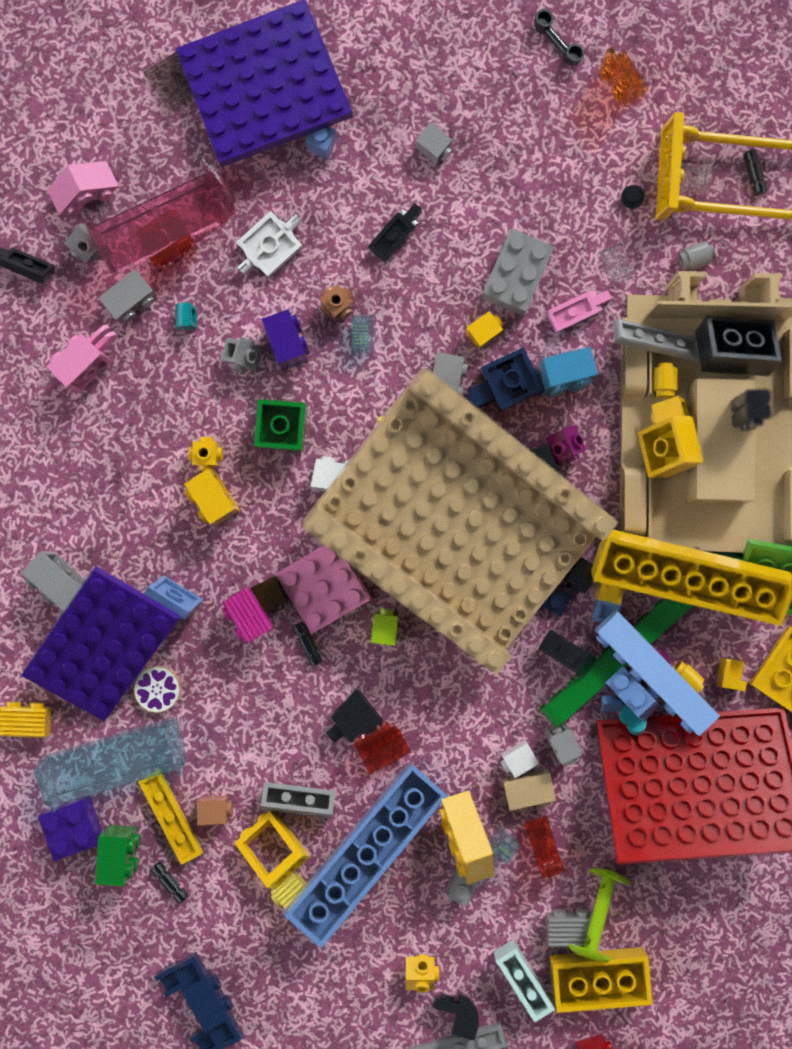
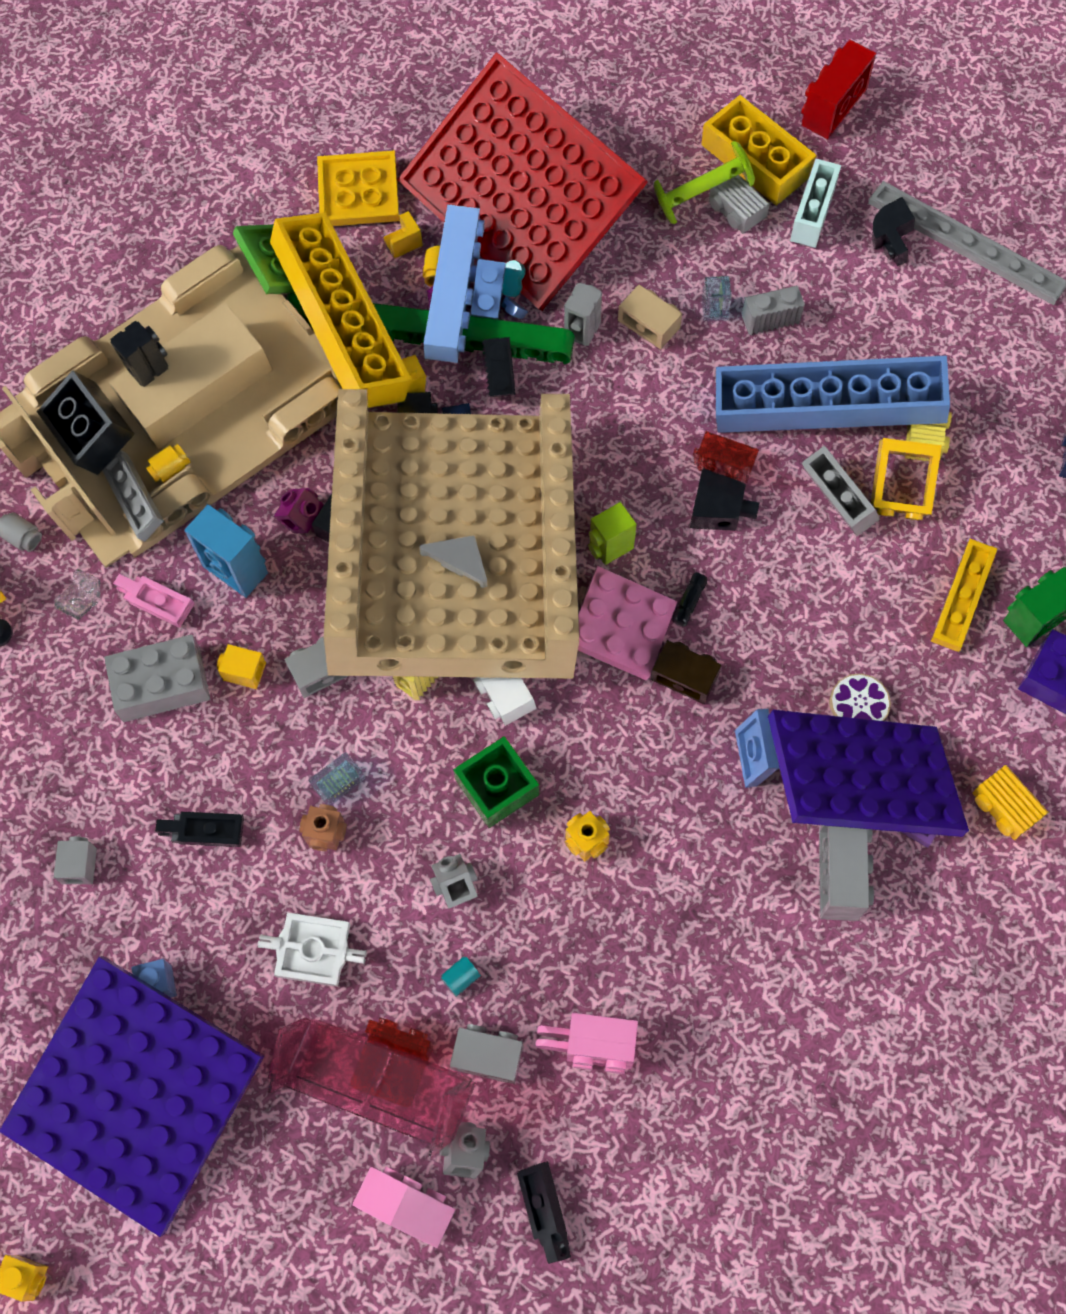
camera: 130 degrees left, 20 degrees down
clear light blue piece [34,717,186,813] -> none
clear smoke tile [144,51,194,113] -> none
black axle [150,861,188,904] -> none
yellow brick [184,468,240,525] -> none
nougat brick [197,796,233,825] -> none
dark pink brick [222,587,274,643] -> none
dark purple brick [262,309,310,371] -> none
yellow brick [406,954,439,993] -> none
yellow brick [439,791,495,885] -> none
dark blue brick [467,347,544,413] -> none
white brick [500,740,539,778] -> none
clear red bracket [524,815,566,880] -> none
medium blue plate [591,599,622,623] -> none
yellow brick [637,416,704,478] -> none
yellow brick [651,396,690,424] -> none
none -> light grey tile [420,536,487,588]

